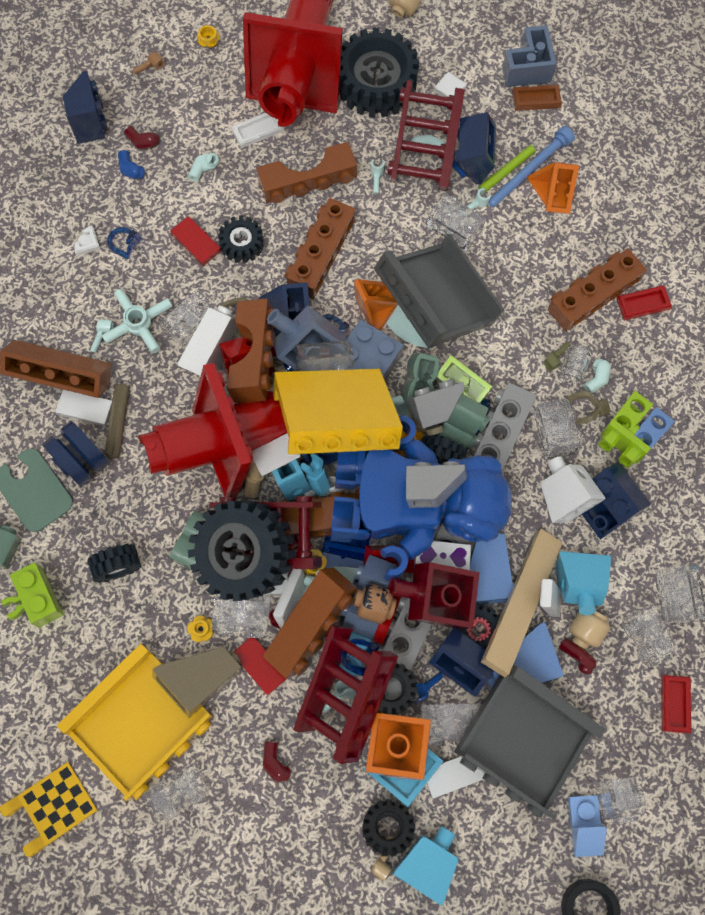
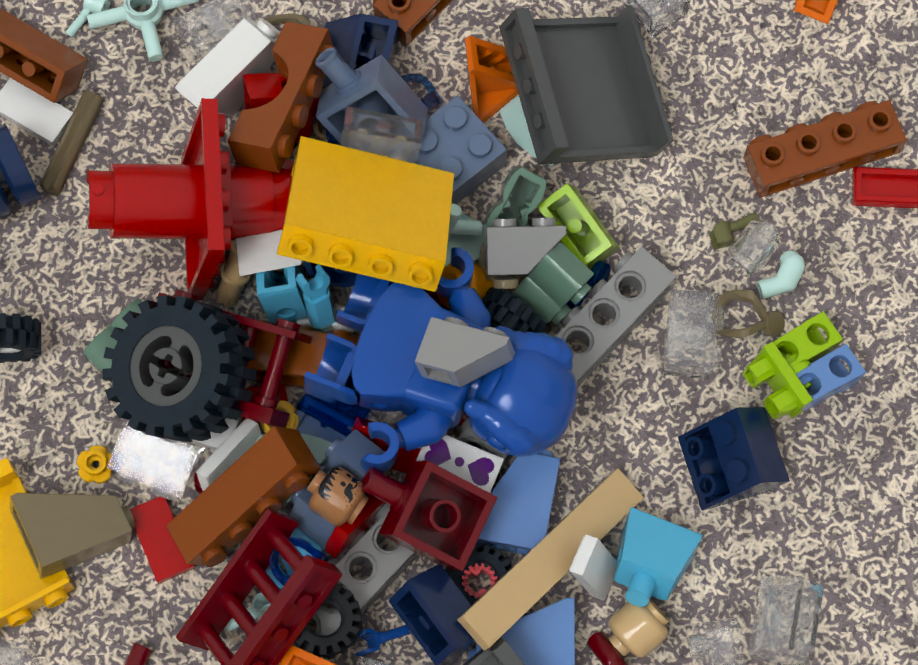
camera: 20 degrees right, 0 degrees up
white torso [541,456,605,523] -> none

